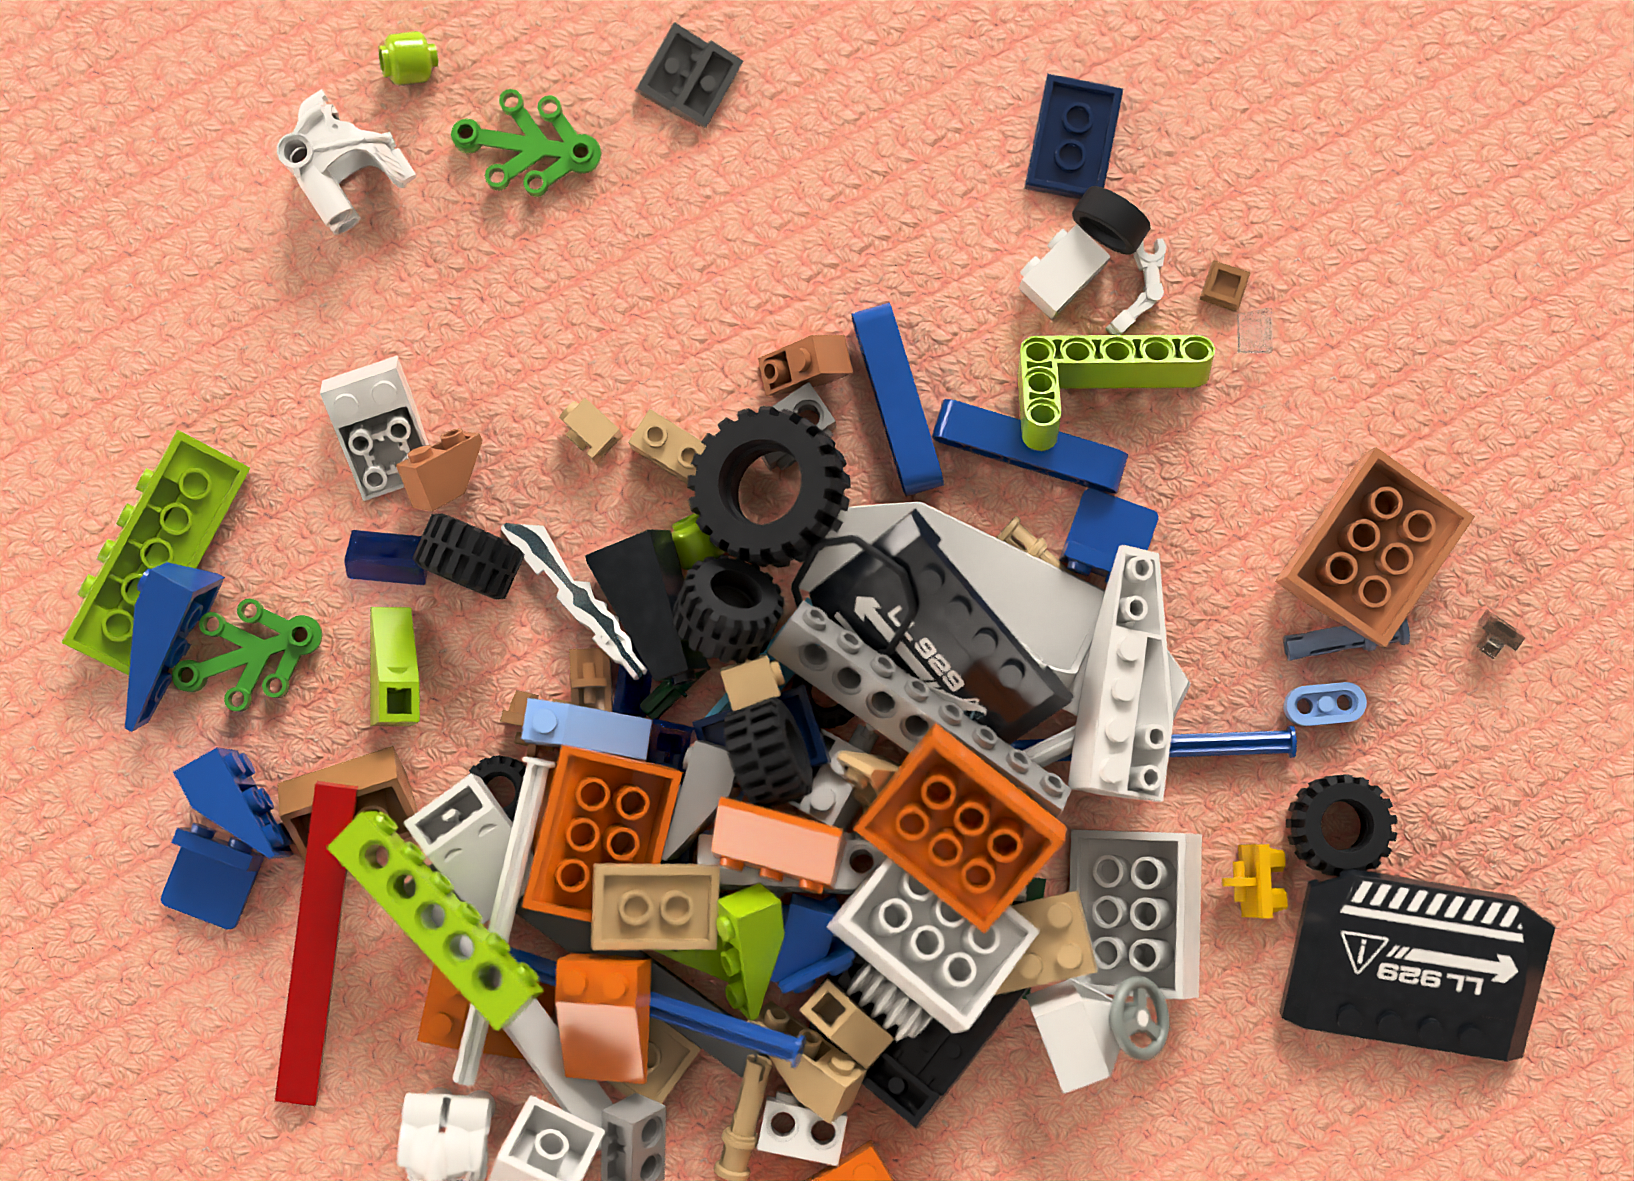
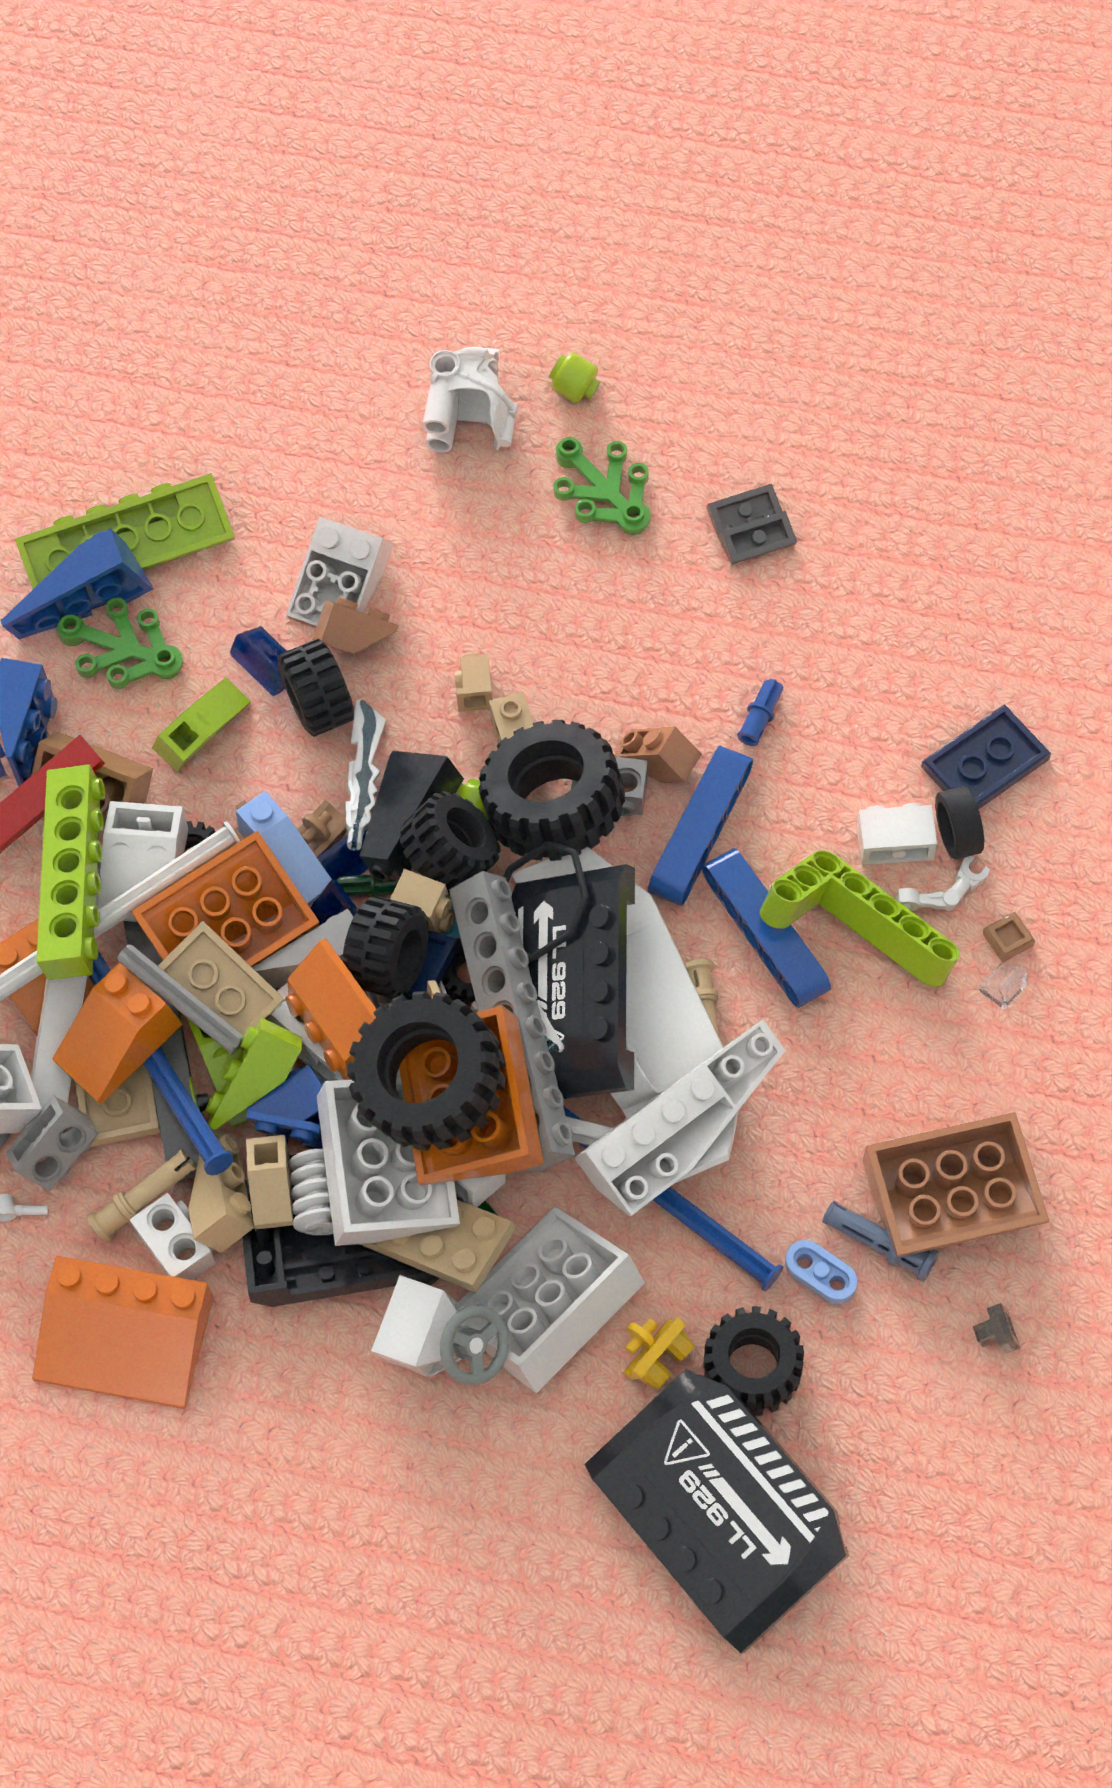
camera: 45 degrees right, 20 degrees down
blue bracket [1059,488,1159,583] -> none
none -> light grey axle [118,945,243,1053]
none -> piece [189,1076,210,1119]
none -> black tyre [347,991,506,1151]
none -> blue axle [737,678,783,746]

